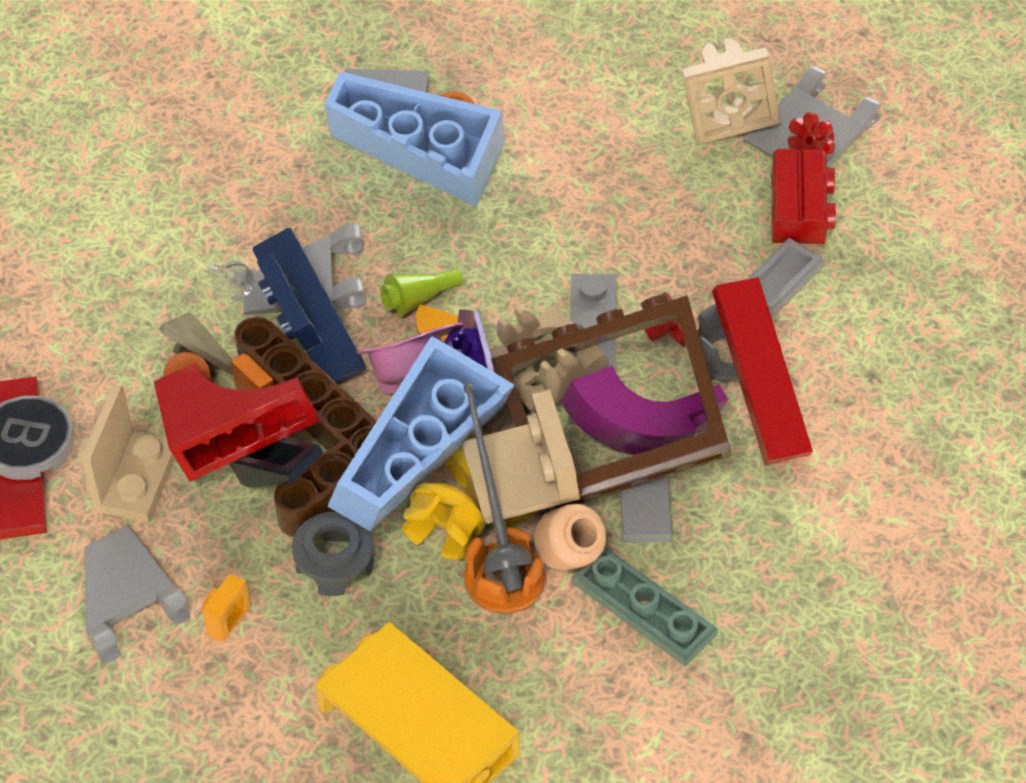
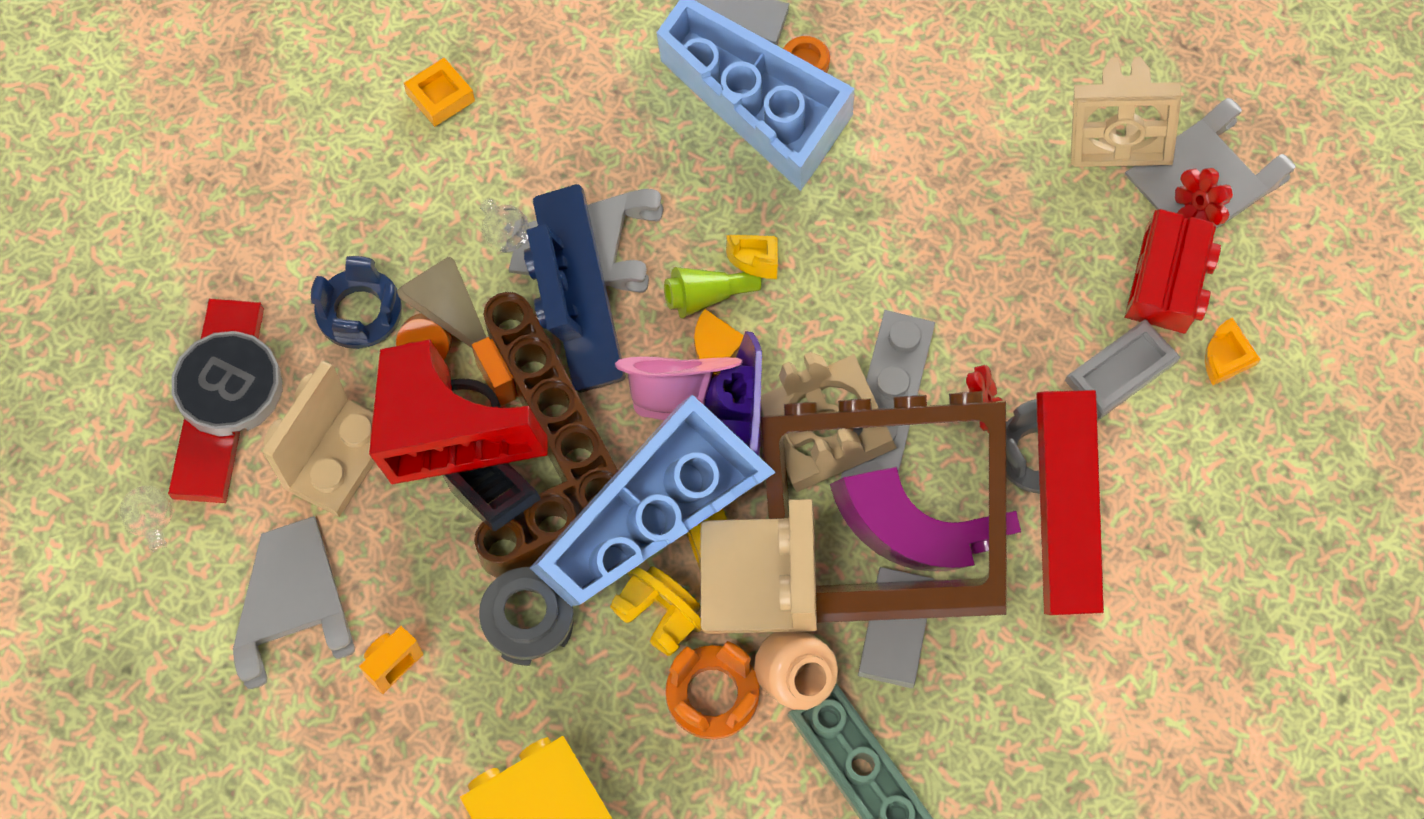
camera: 10 degrees right, 15 degrees up
dark grey sword [463,383,533,592] -> none
none -> dark blue piece [311,256,402,349]
none -> light orange plate [404,57,475,127]
none -> yellow tile [726,235,778,279]
none -> light orange tile [1205,317,1261,385]

